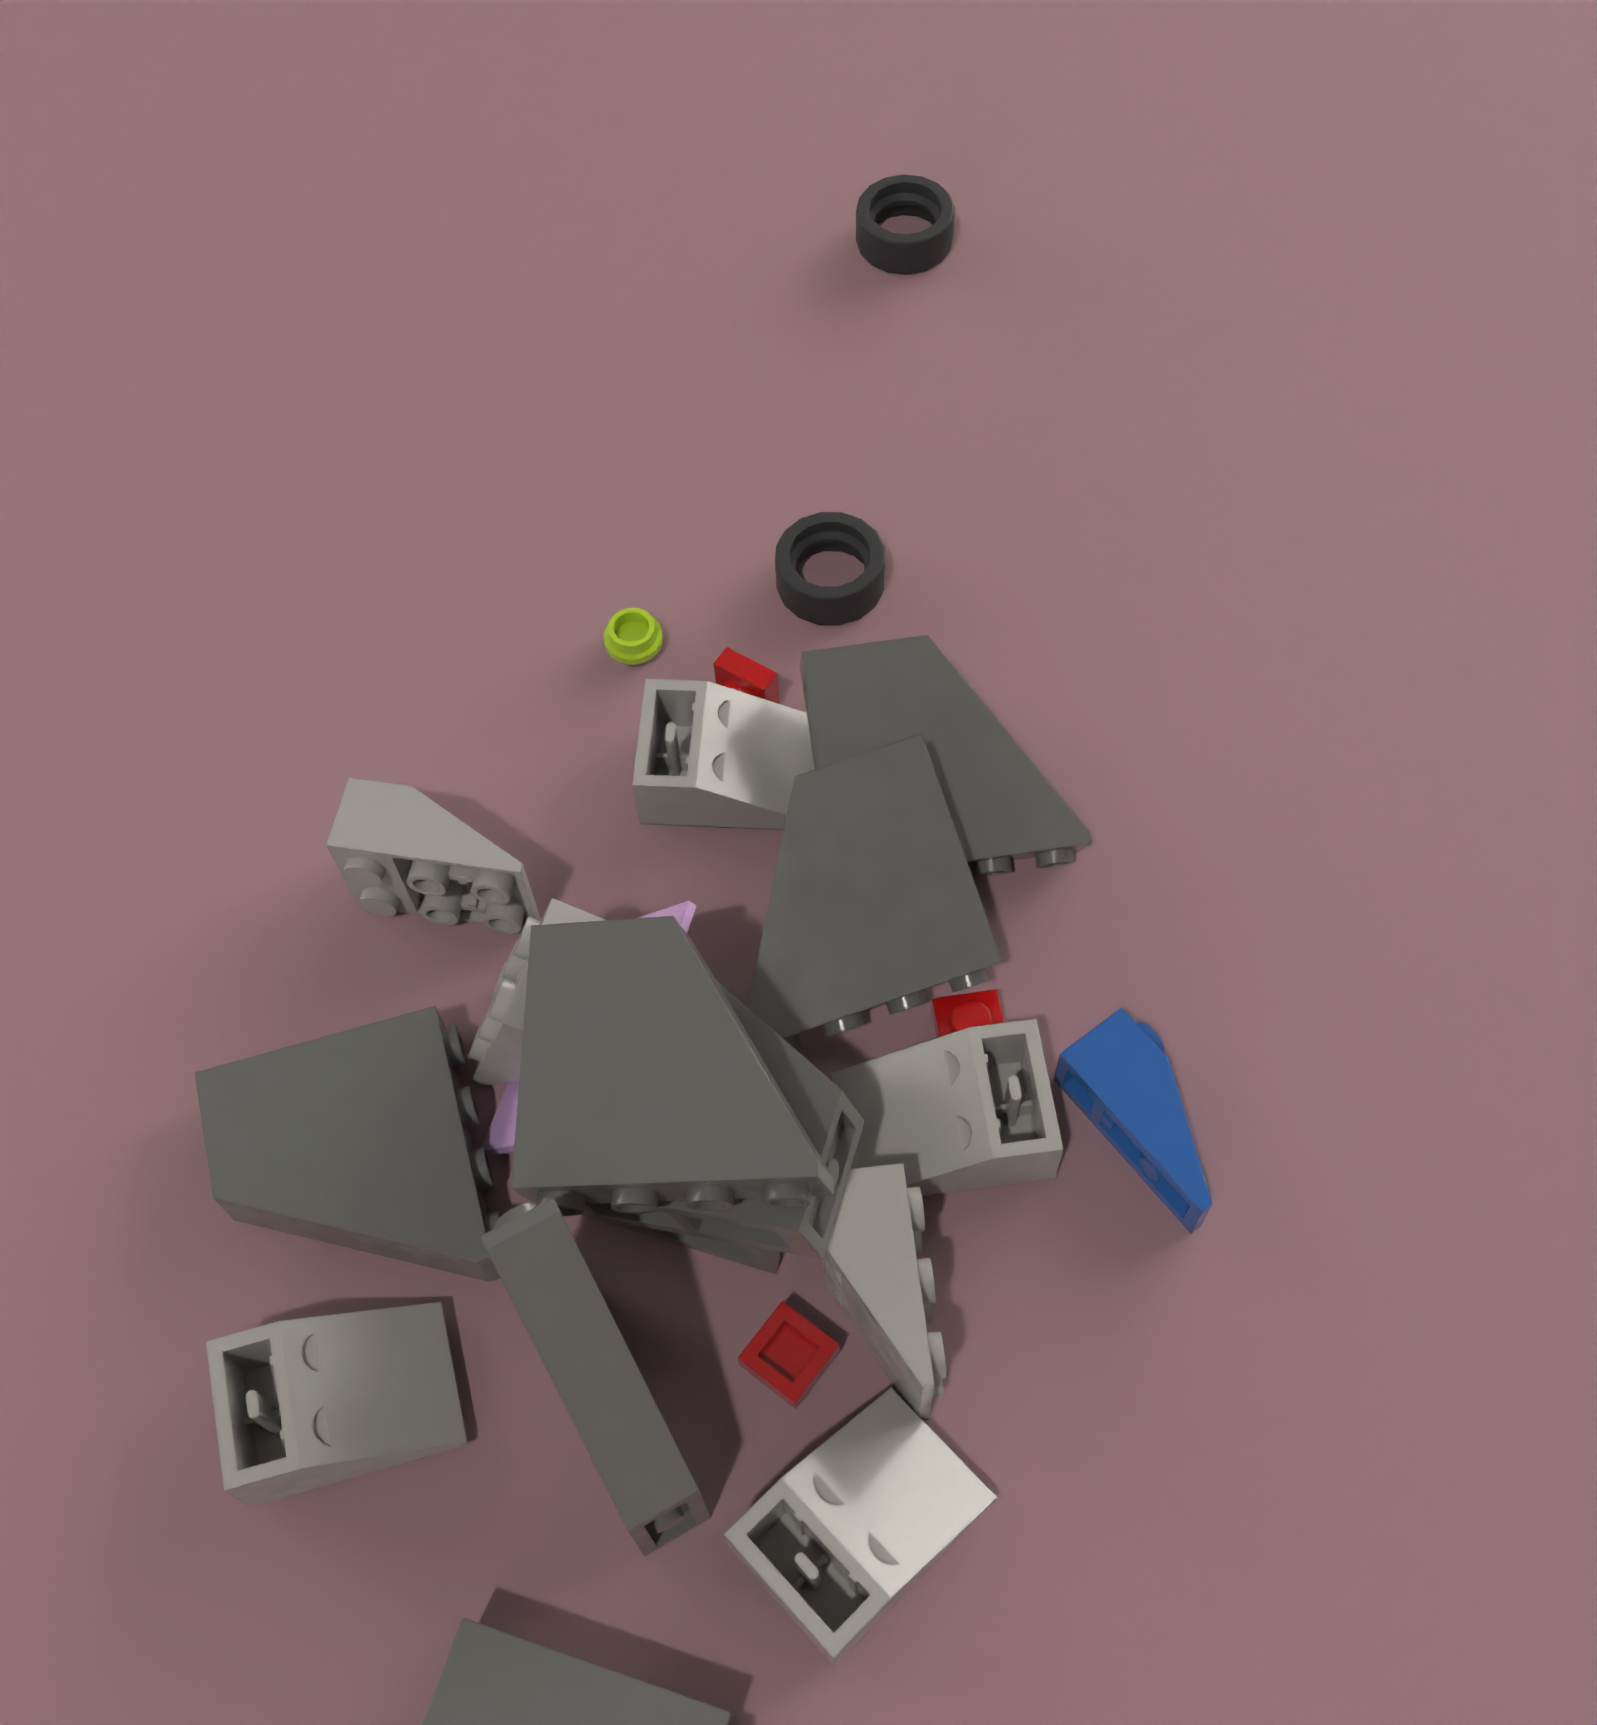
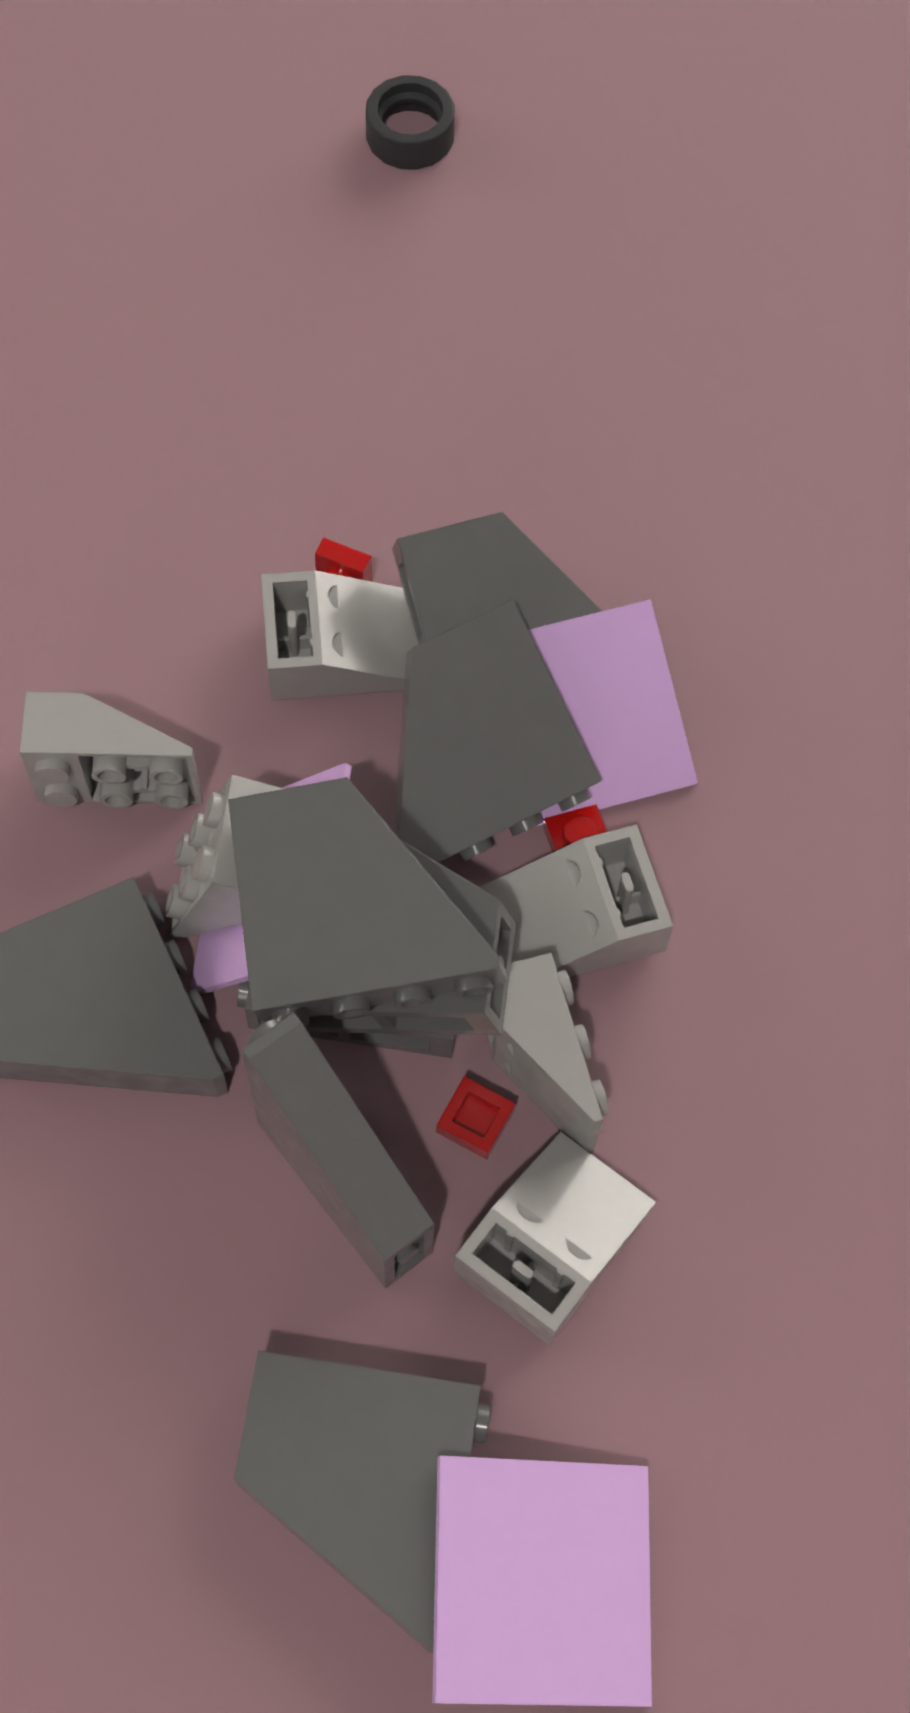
camera: 15 degrees left, 5 degrees up
light grey slope [206,1302,469,1507] -> none
lime plate [604,608,663,665] -> none
black tyre [775,512,885,625] -> none
blue slope [1054,1008,1213,1234] -> none
none -> lavender piece [529,599,698,826]

